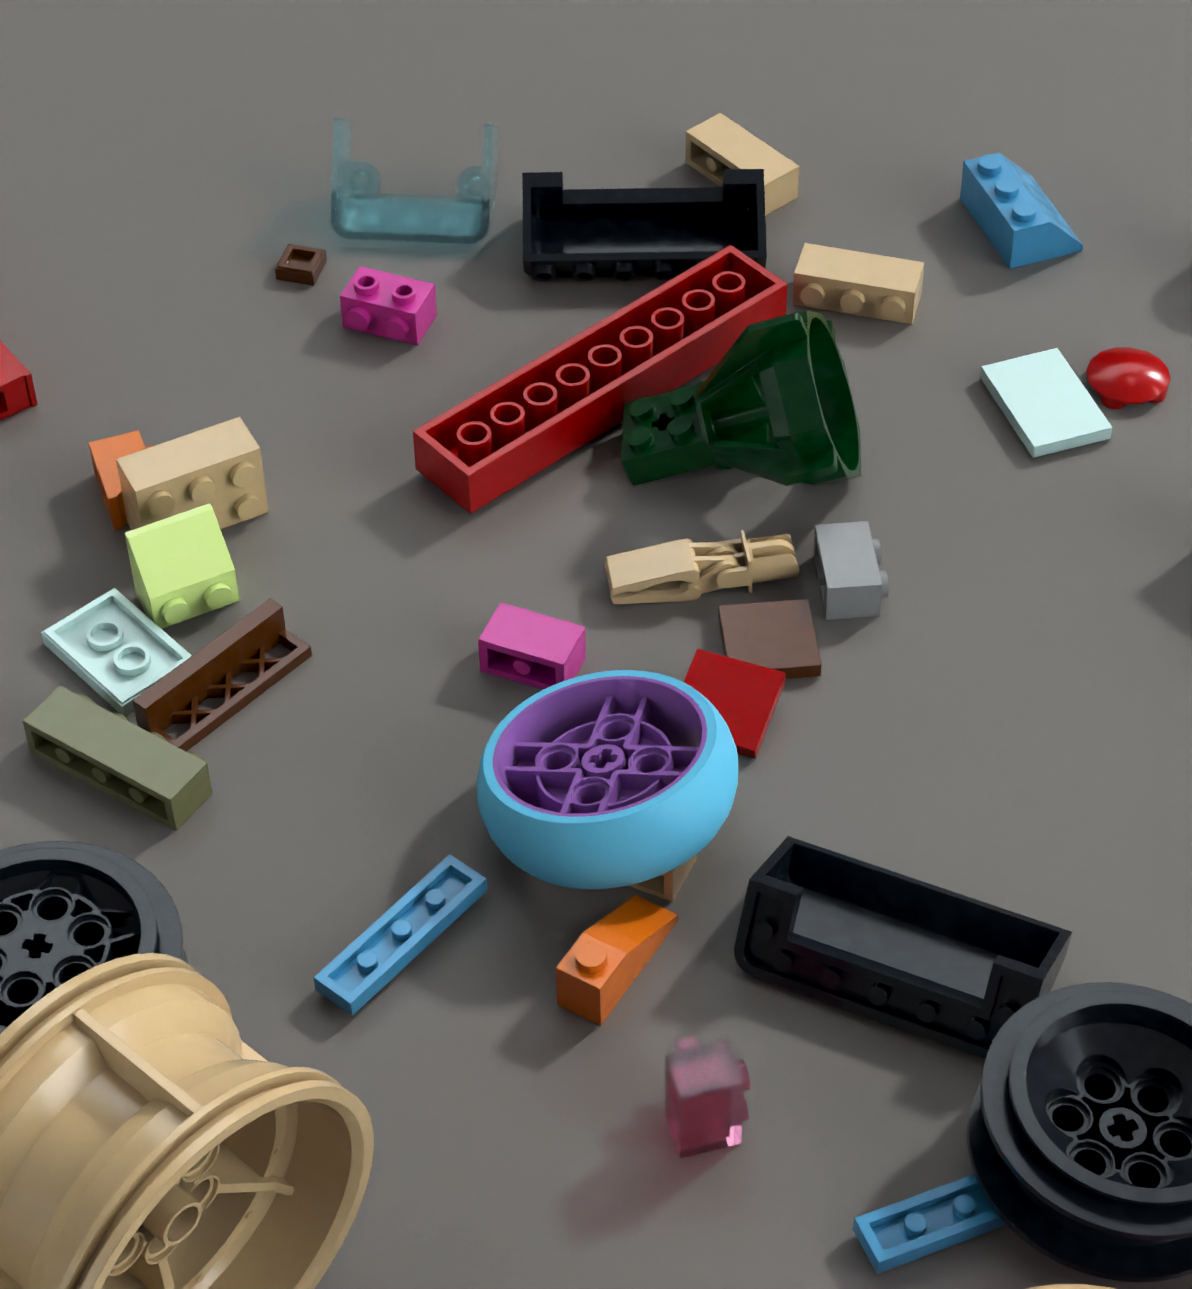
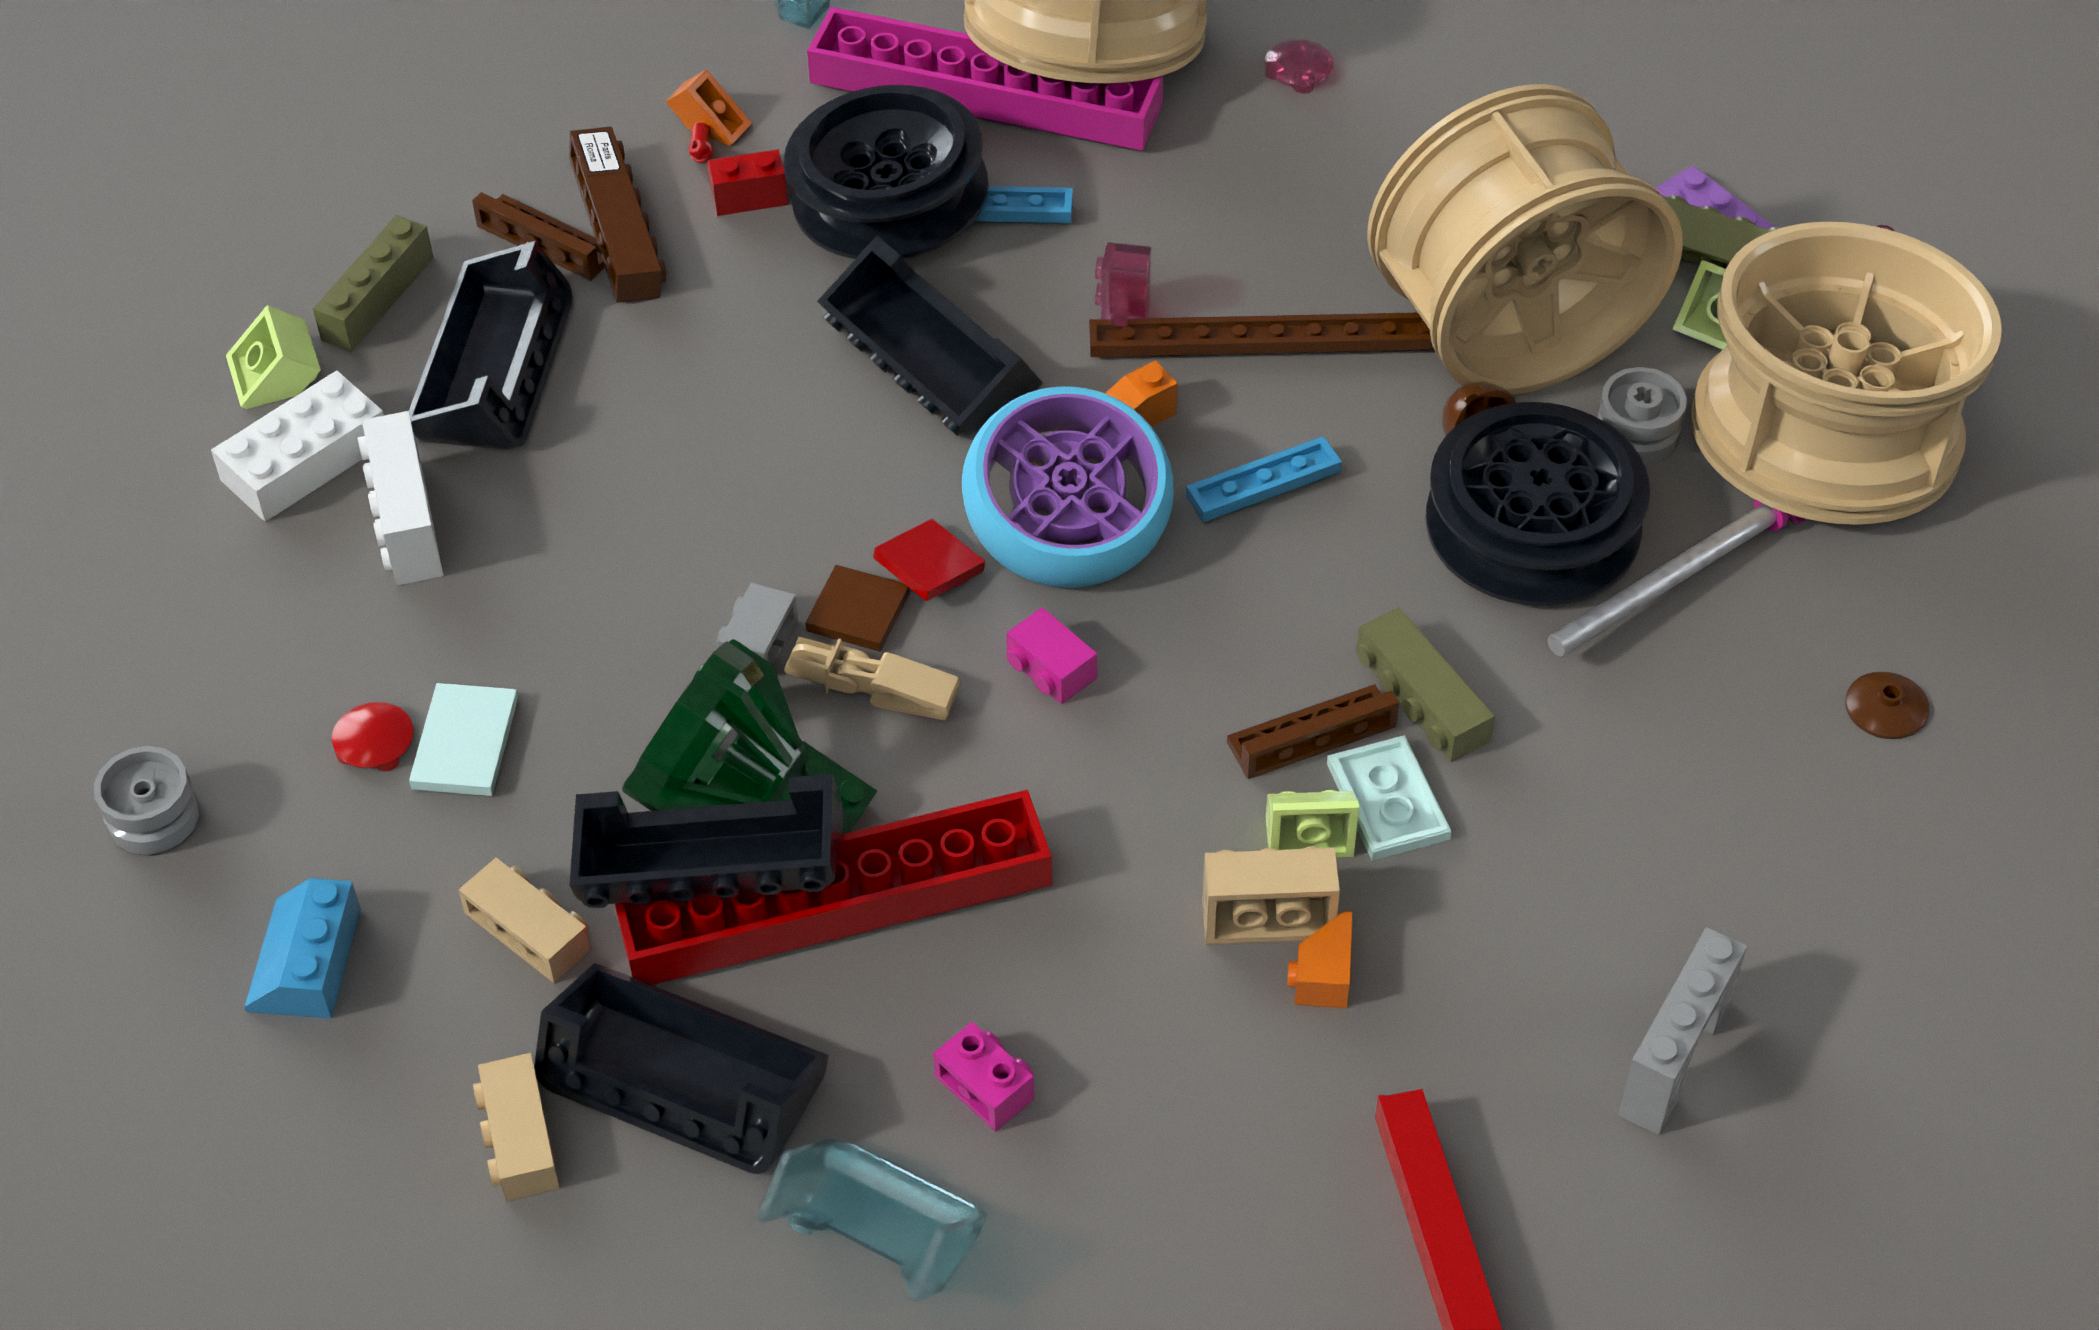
camera: 155 degrees left, 5 degrees up
reddish brown tile [275,244,327,286] -> none
none -> black windscreen [569,774,844,908]
none -> reddish brown plate [1089,312,1434,357]

